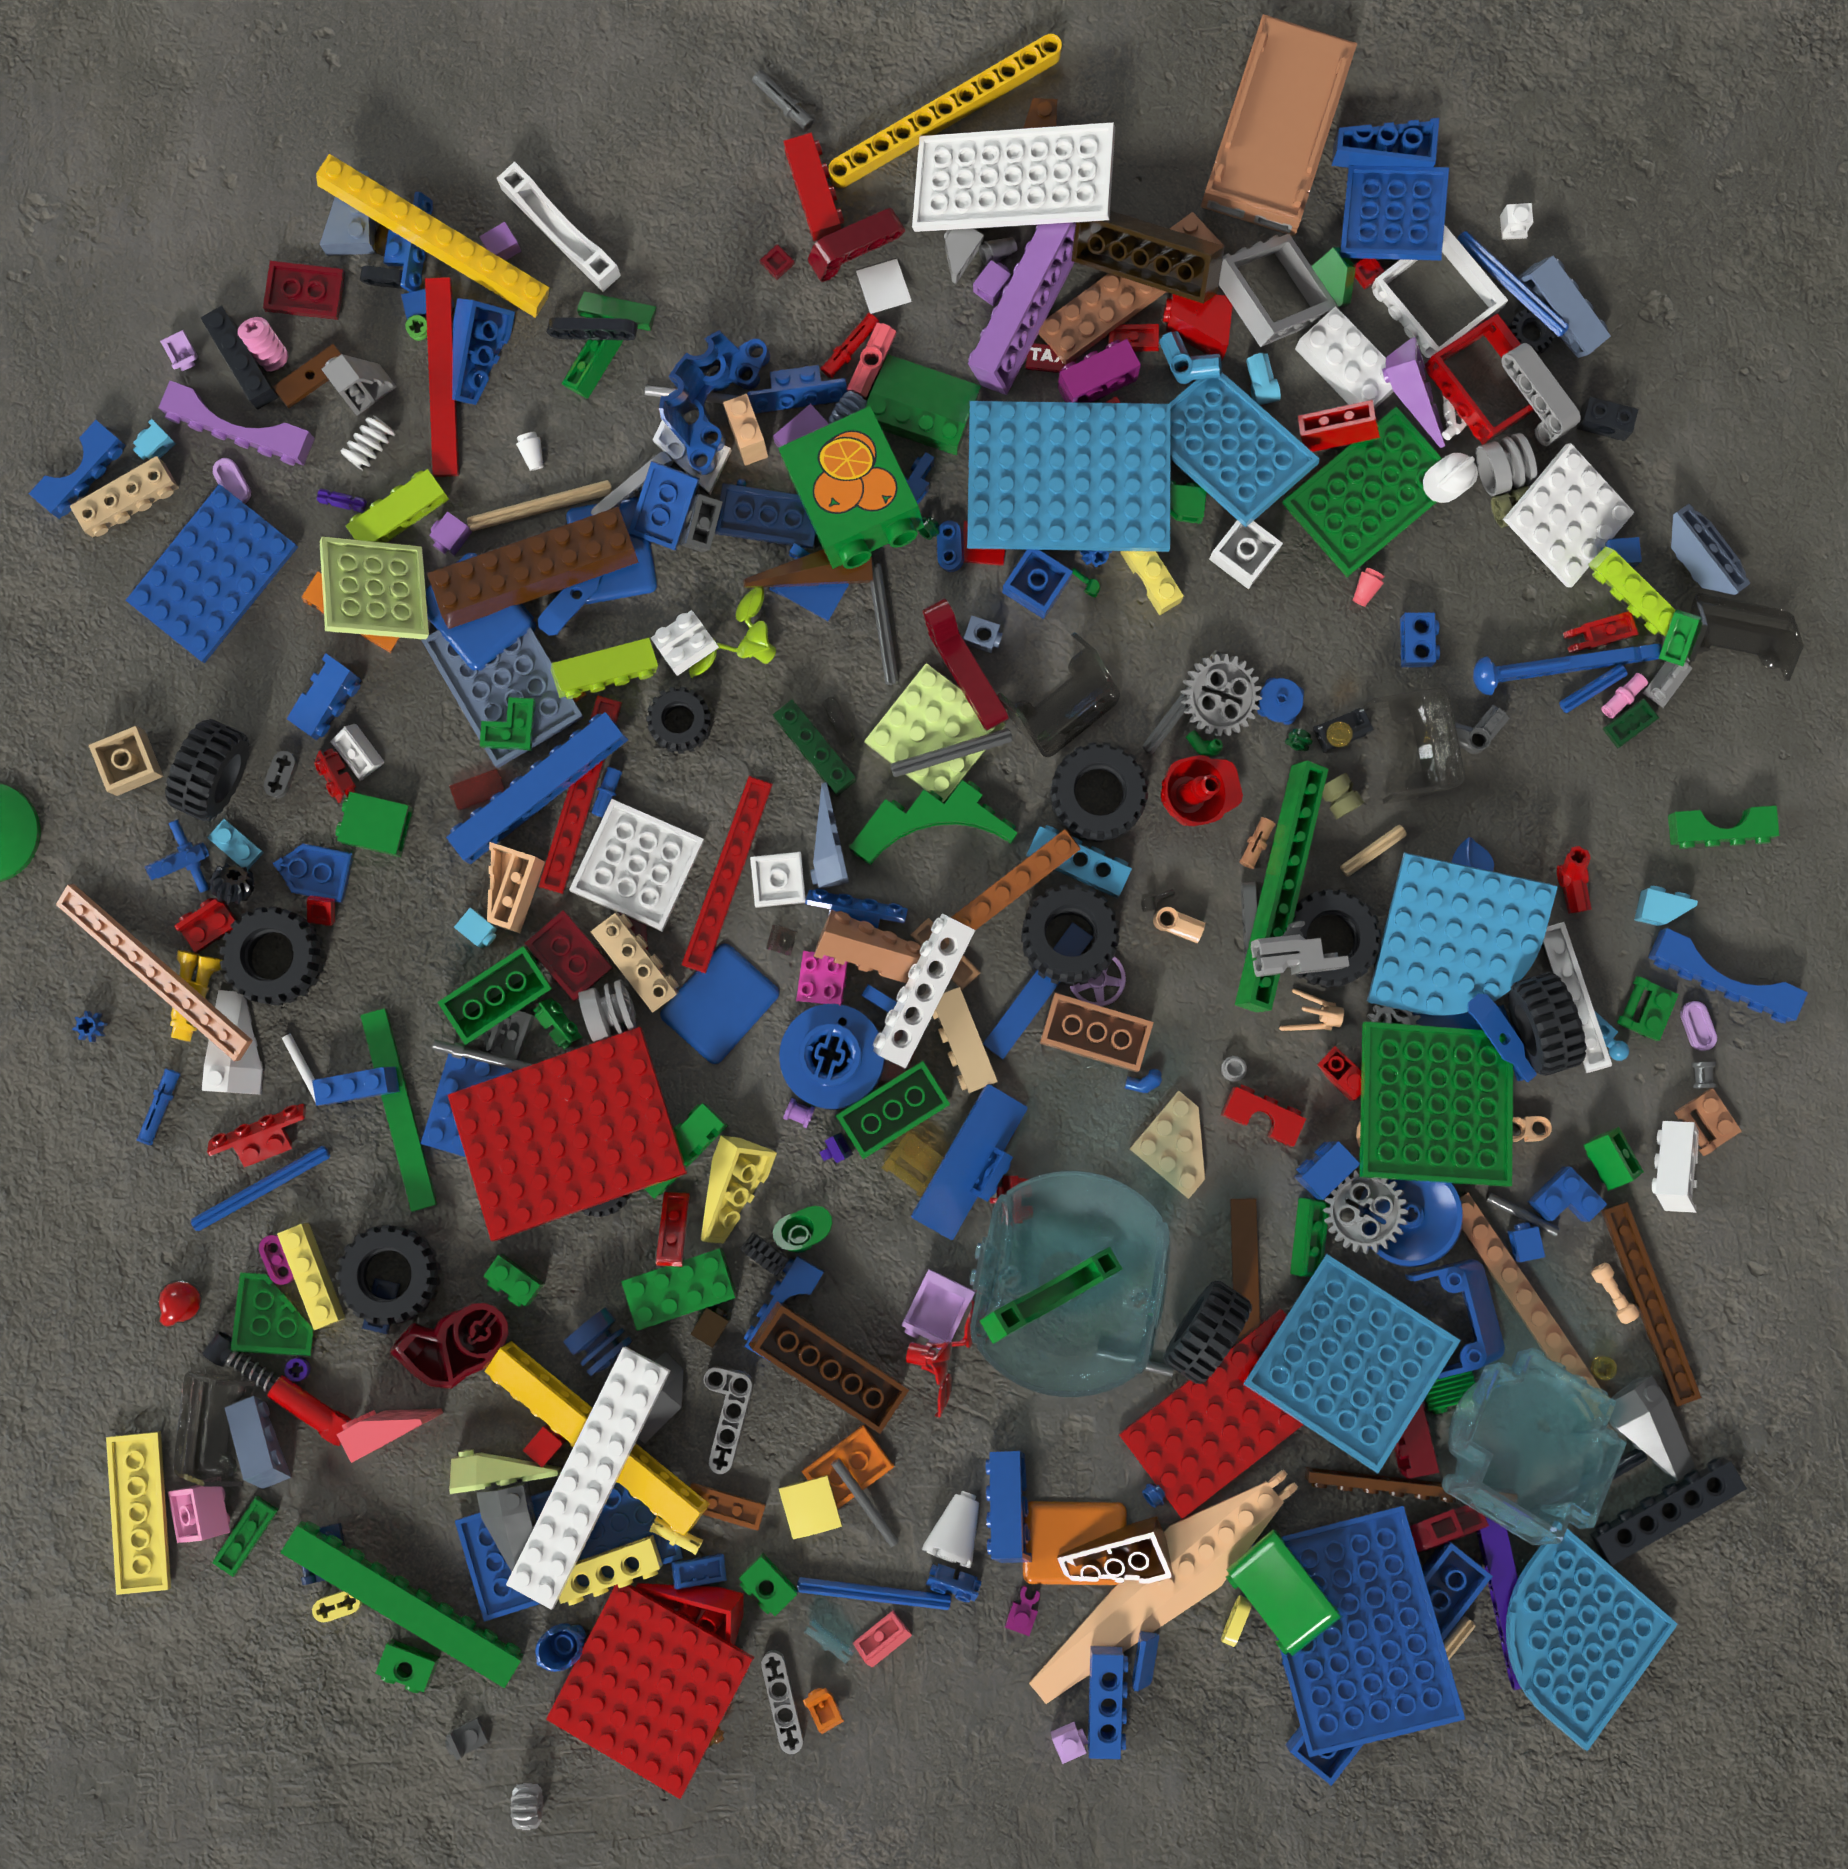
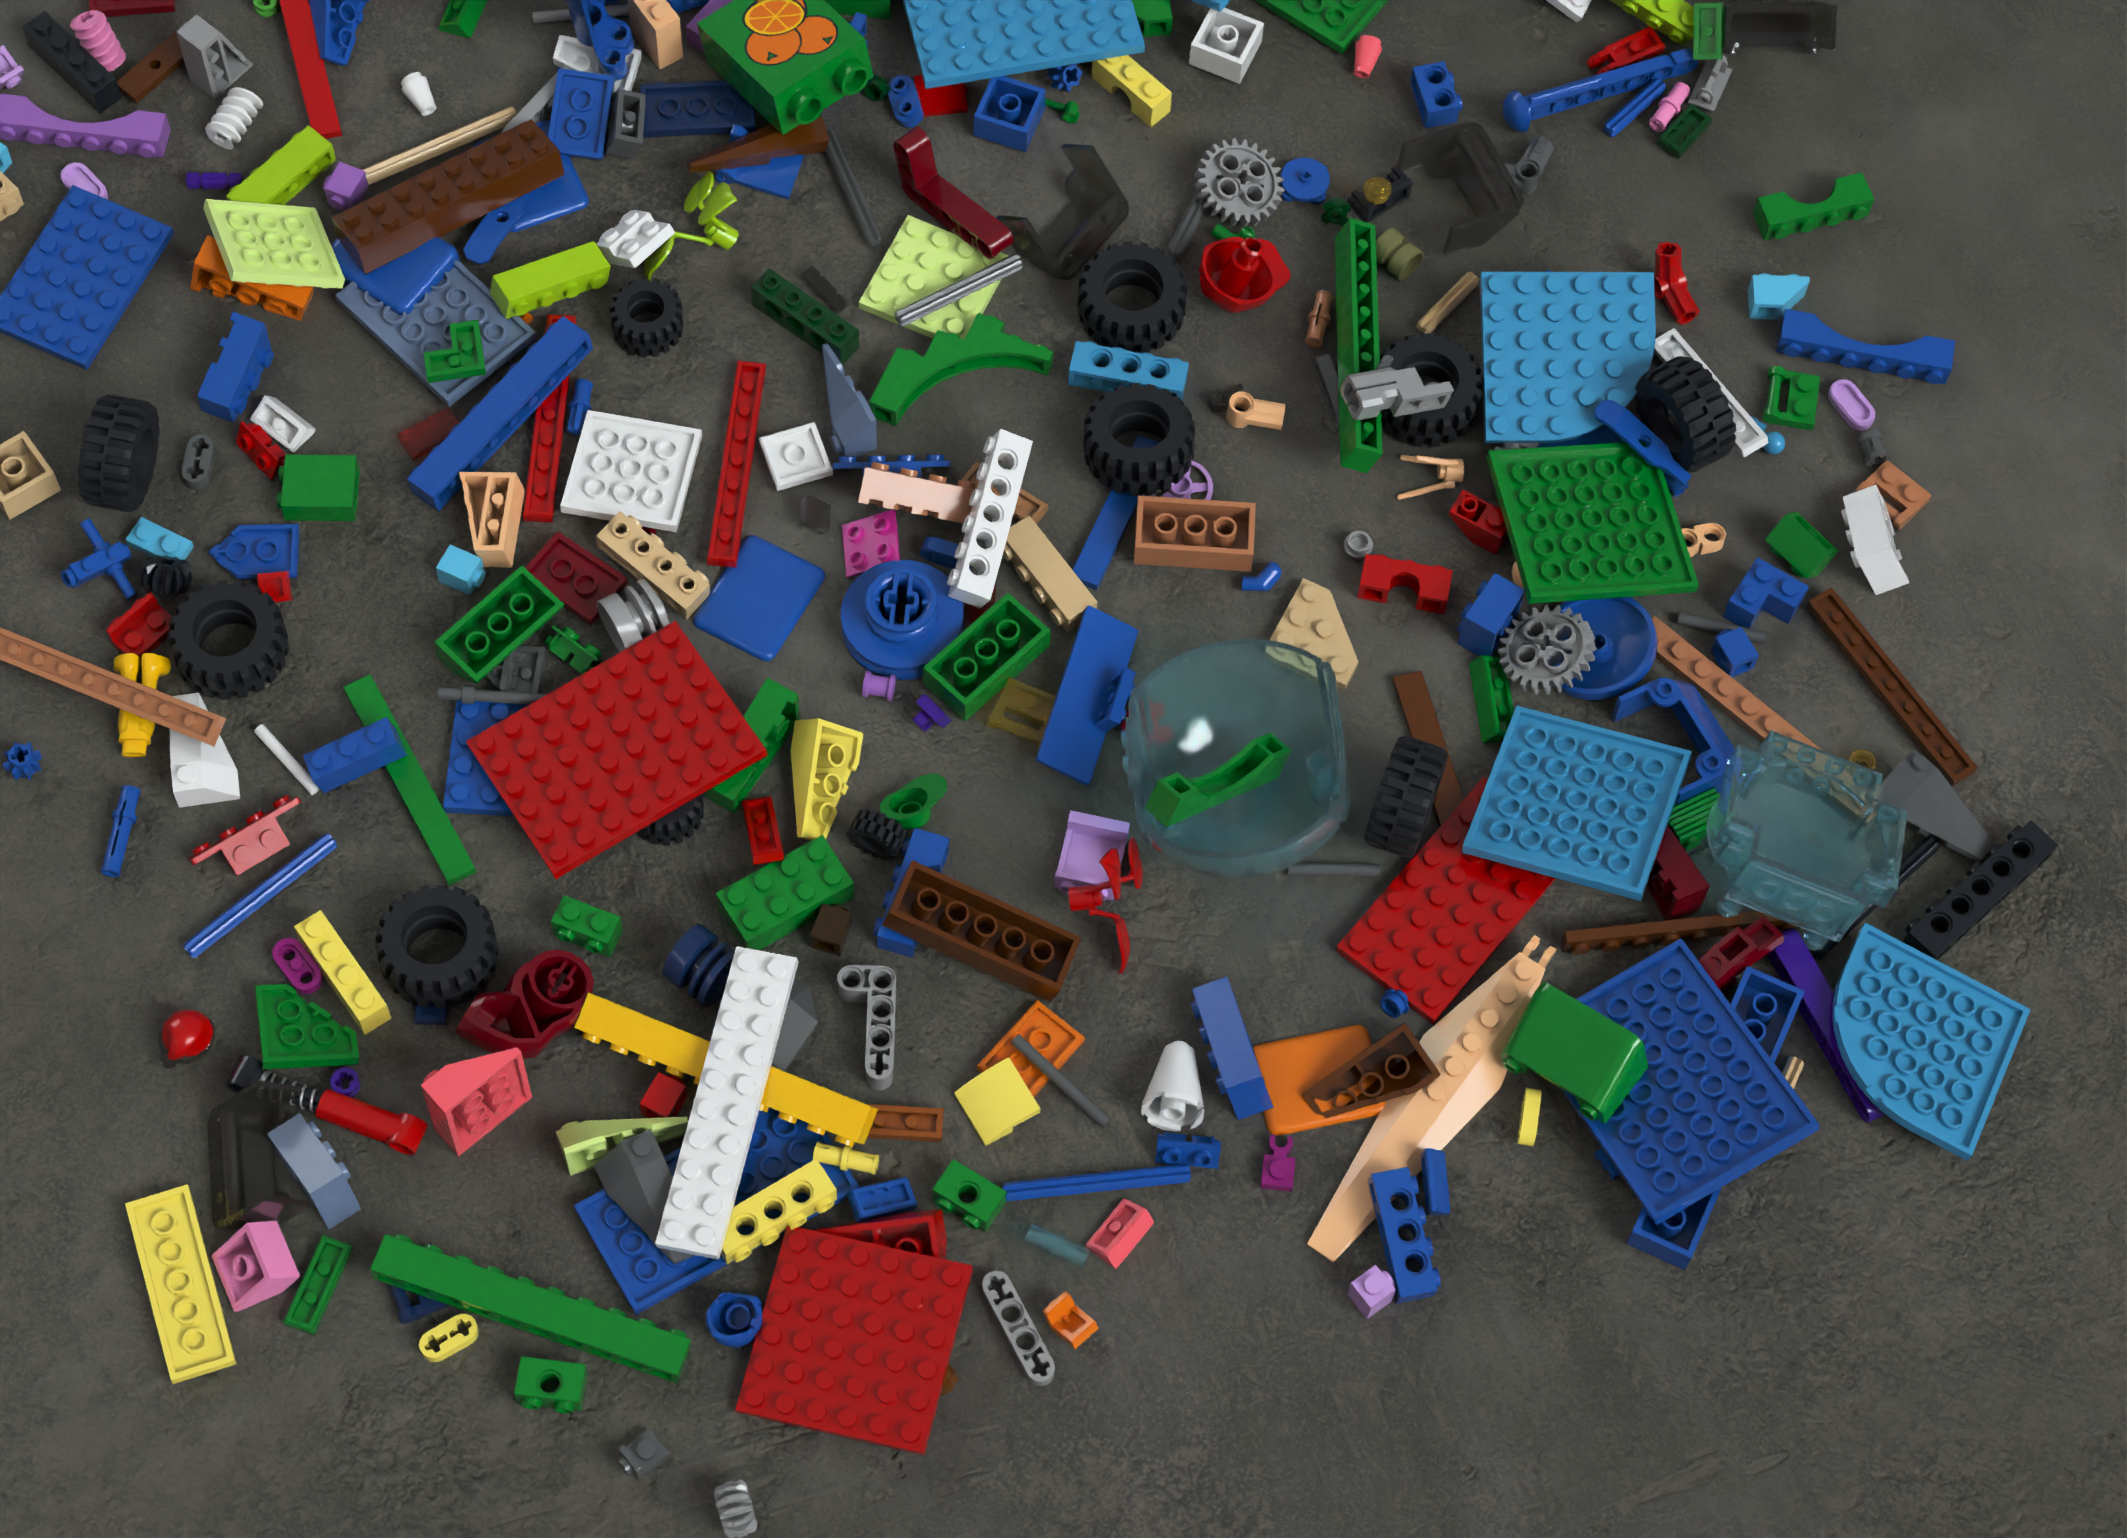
camera: 20 degrees left, 20 degrees down
dark orange plate [950,828,1081,930] -> none
sand blue brick [963,615,1003,653] -> none
light nougat piece [1591,1263,1640,1324] -> none

